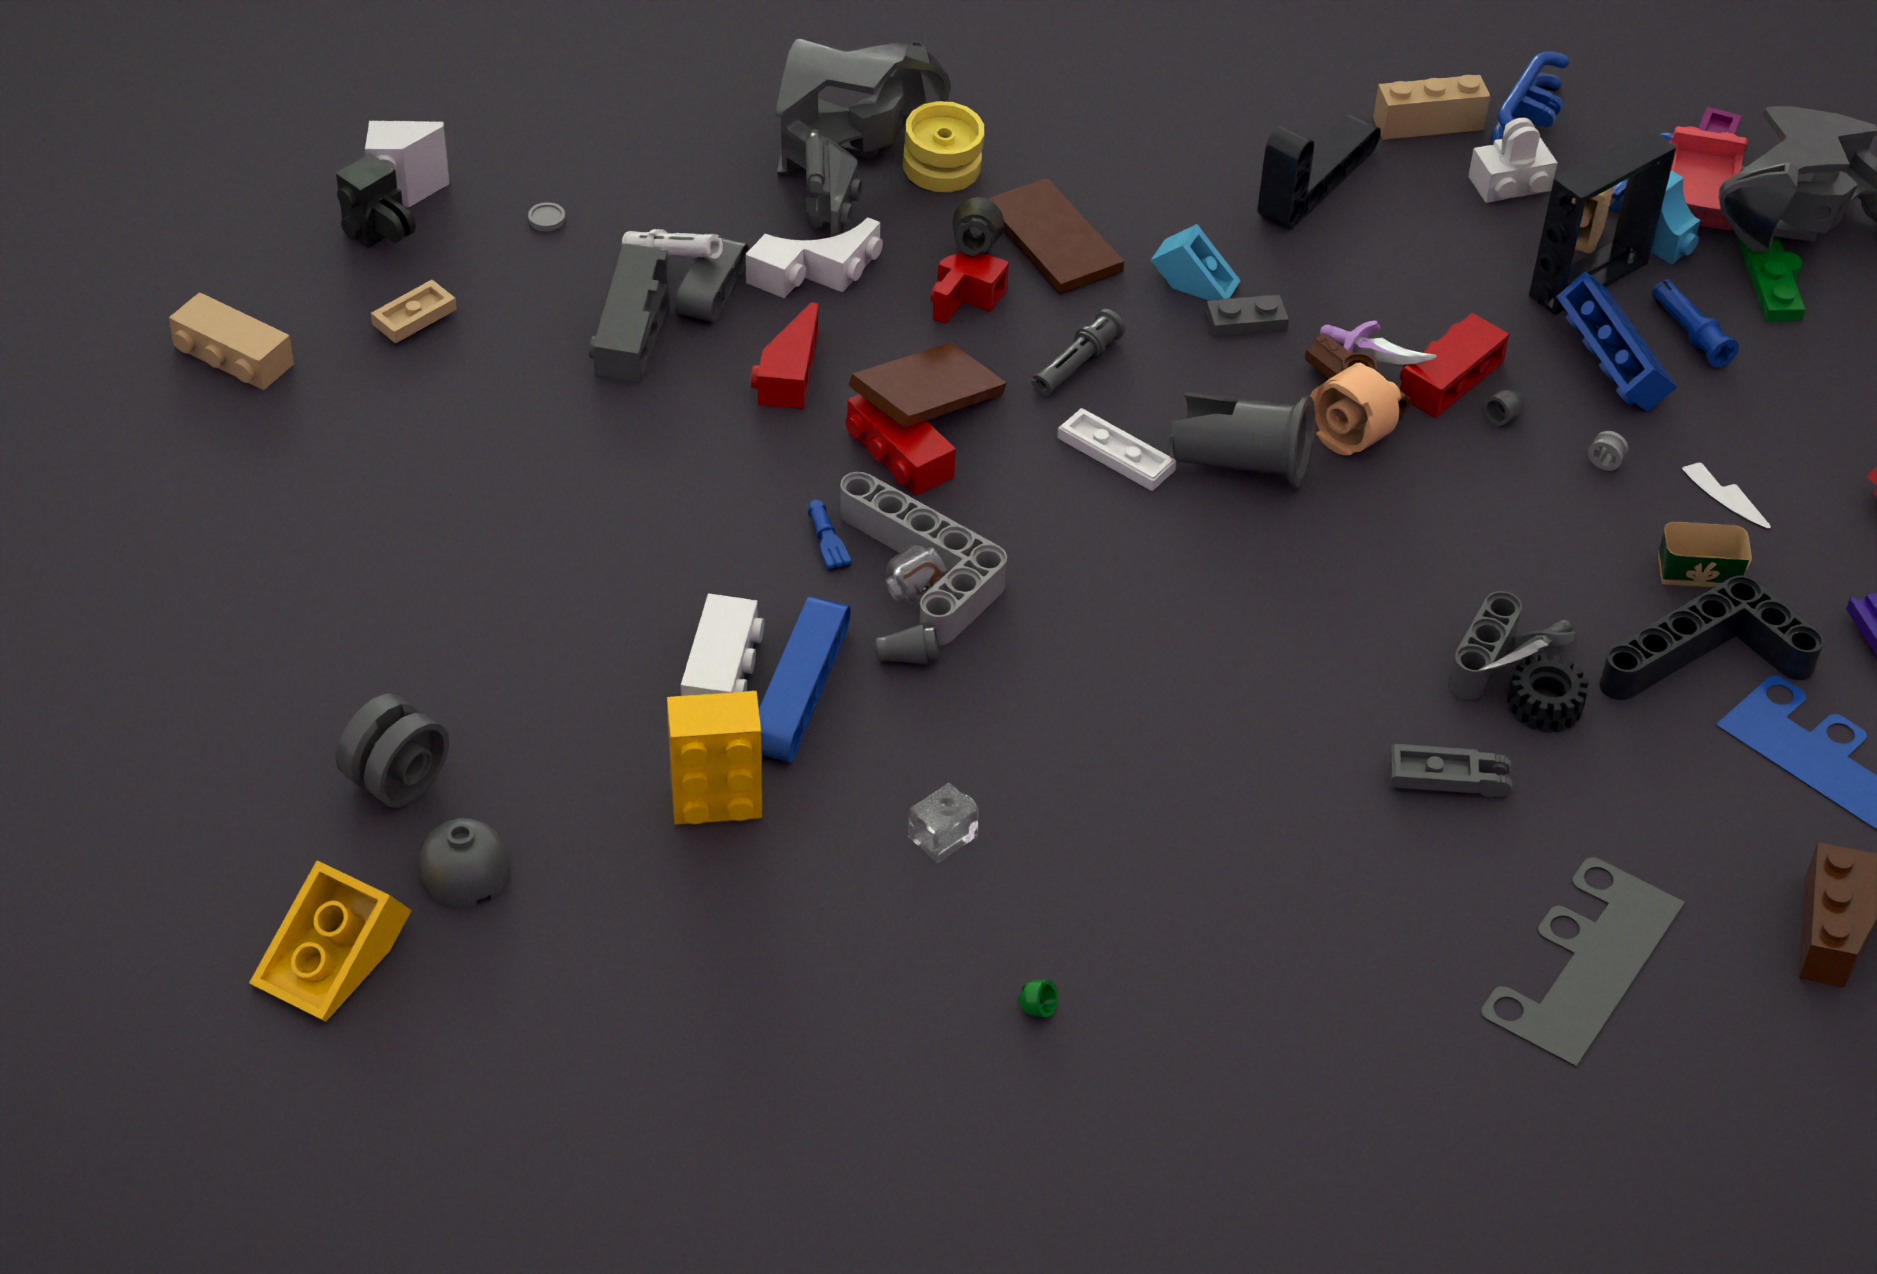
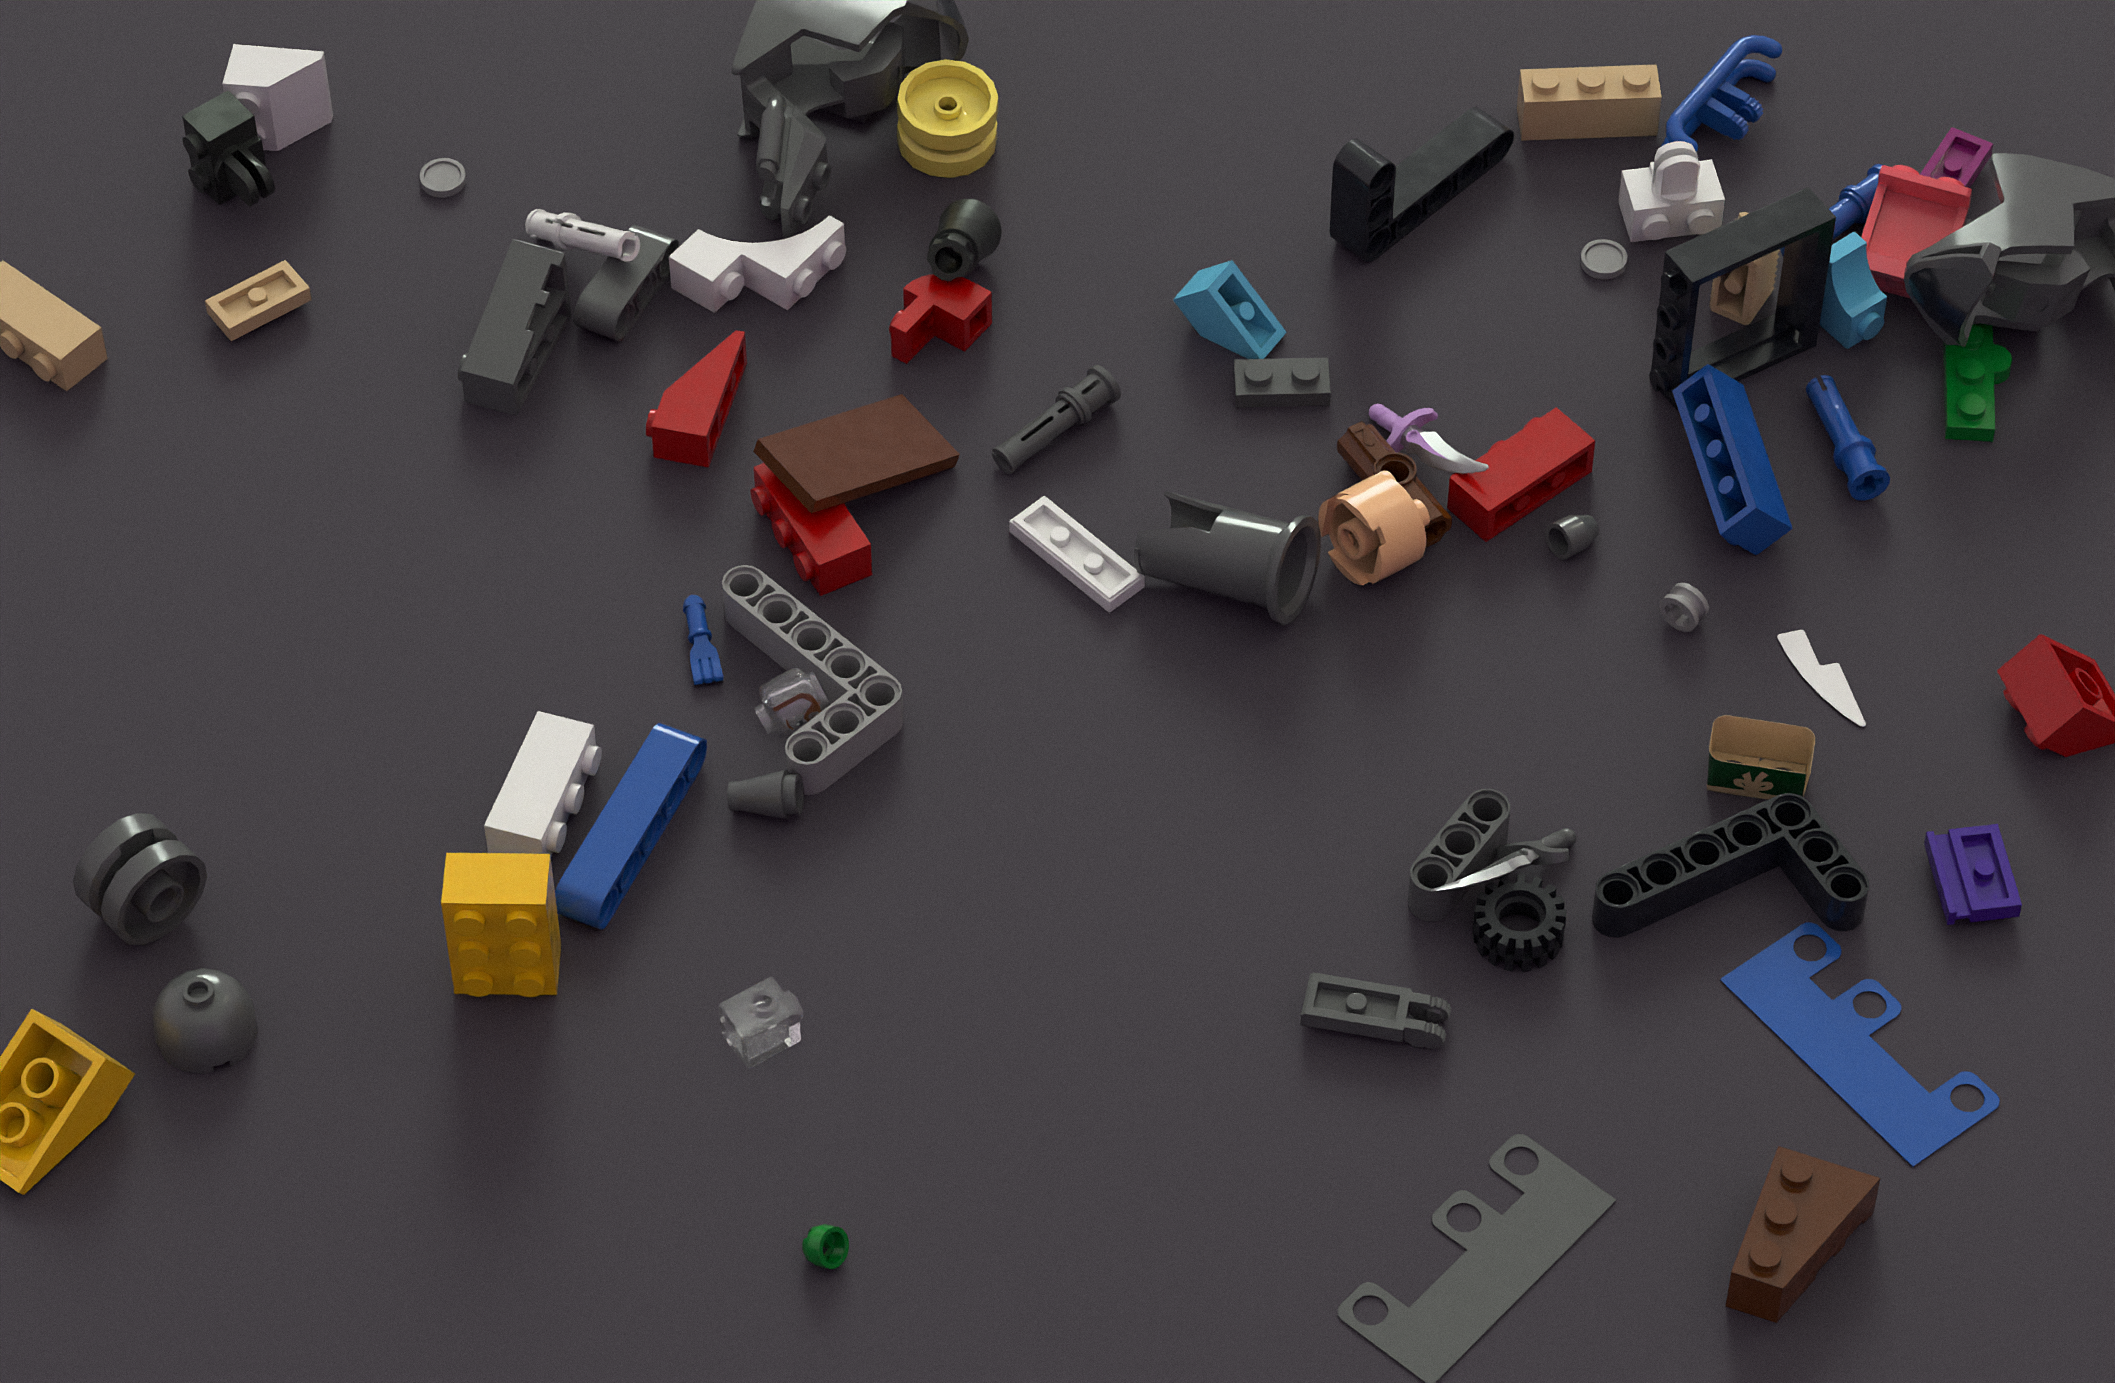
camera: 10 degrees right, 5 degrees up
reddish brown tile [987,178,1124,294] -> none
none -> light grey piece [1580,239,1627,280]

